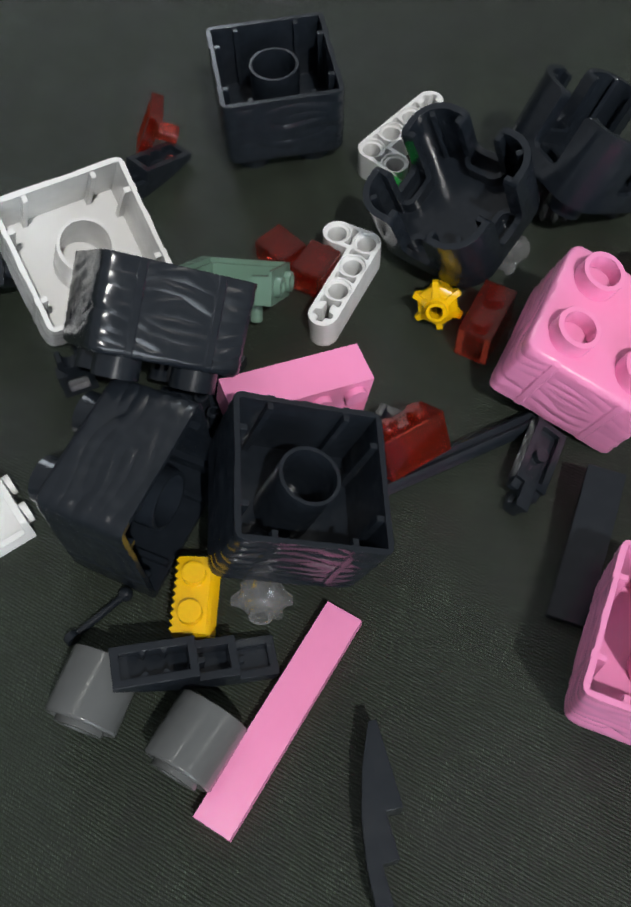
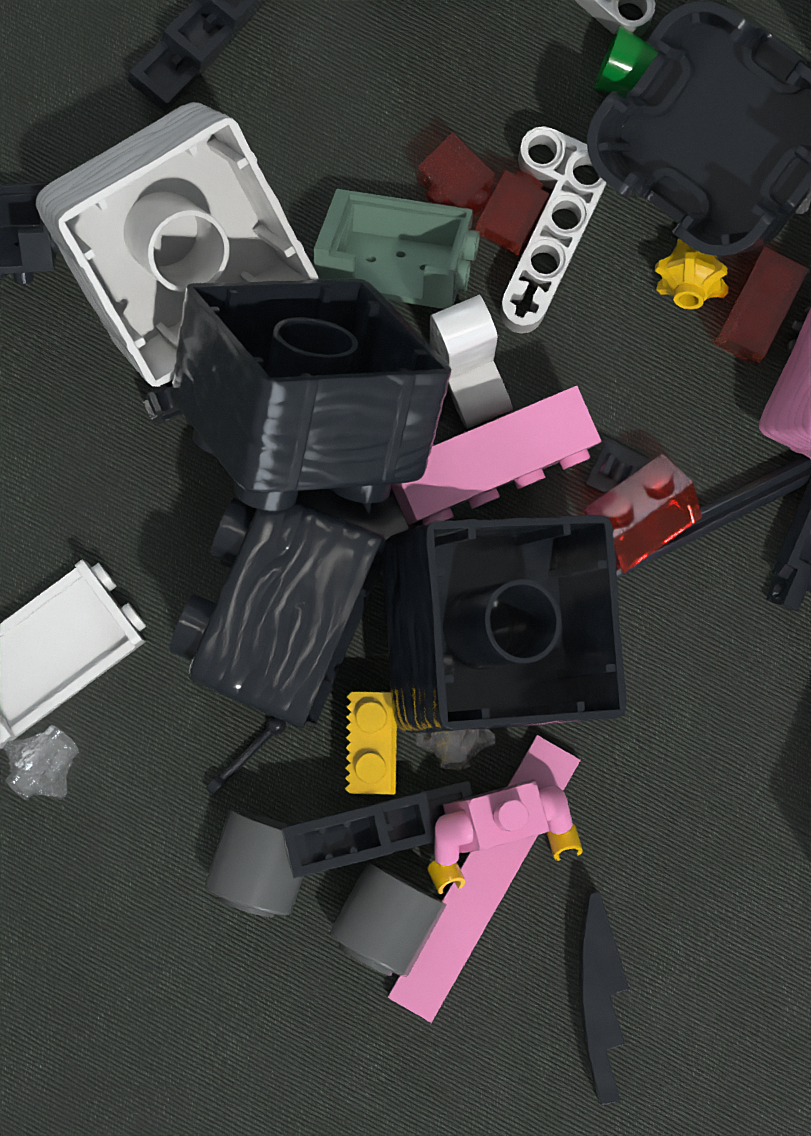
camera: 10 degrees left, 25 degrees up
none -> bright pink torso [428,779,583,894]
none -> white beam [430,294,513,429]

